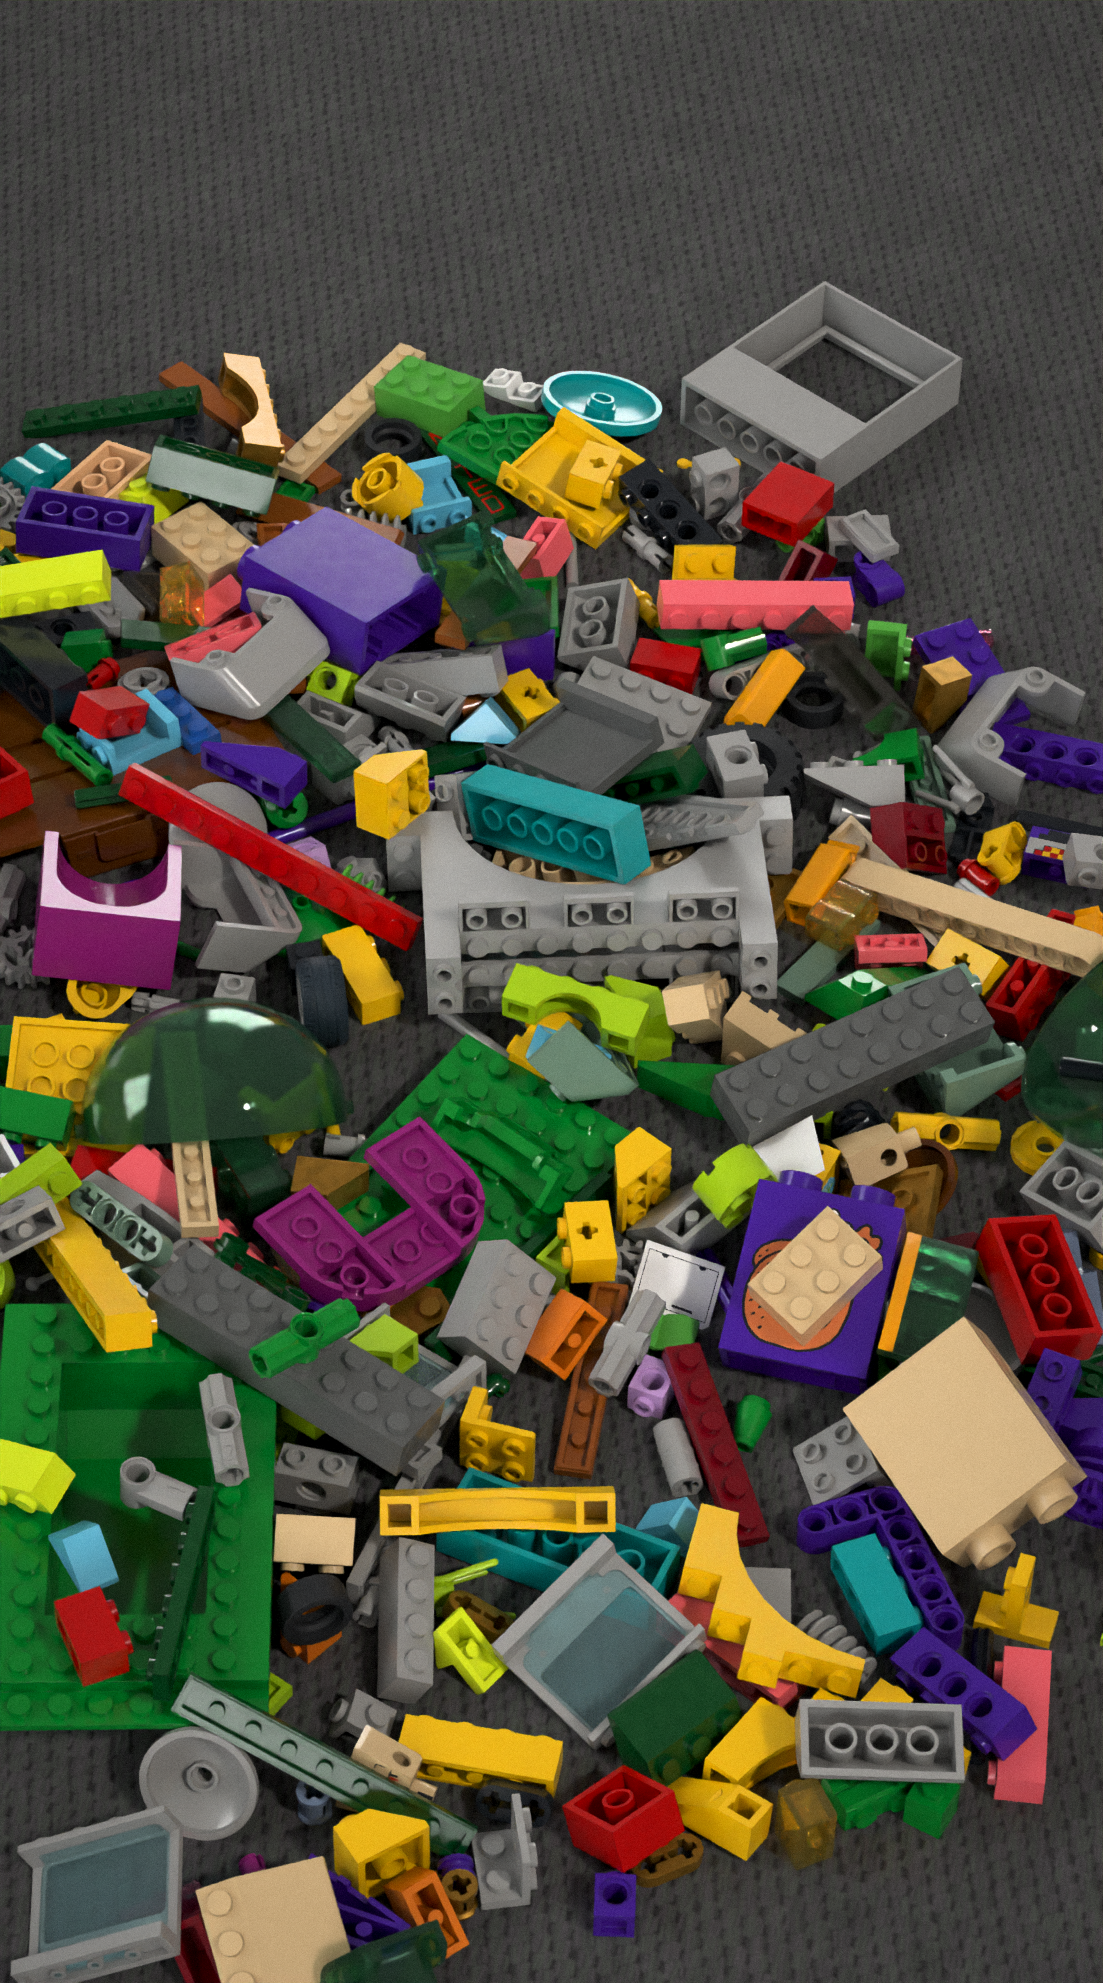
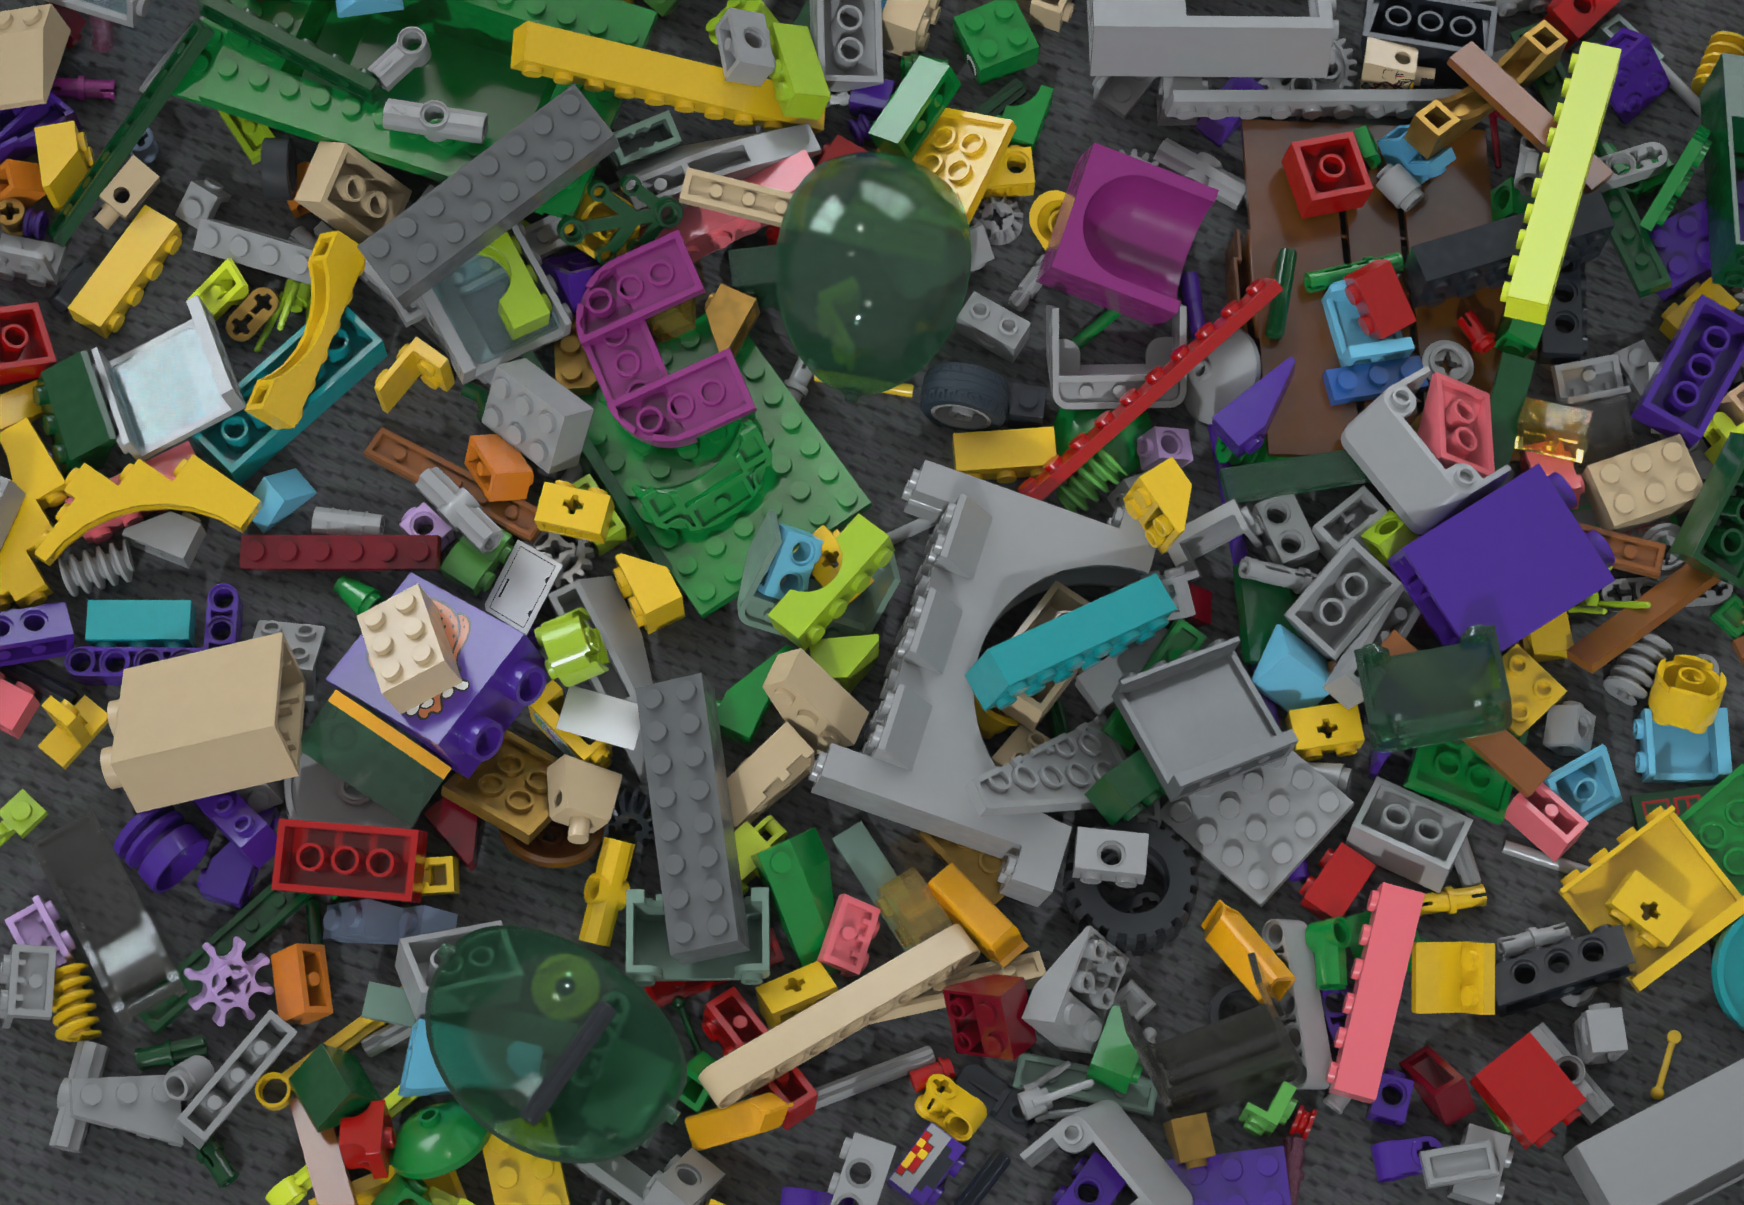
camera: 110 degrees right, 25 degrees up
sand green beam [70,1181,173,1267] -> none
green piece [248,1298,361,1379] -> none

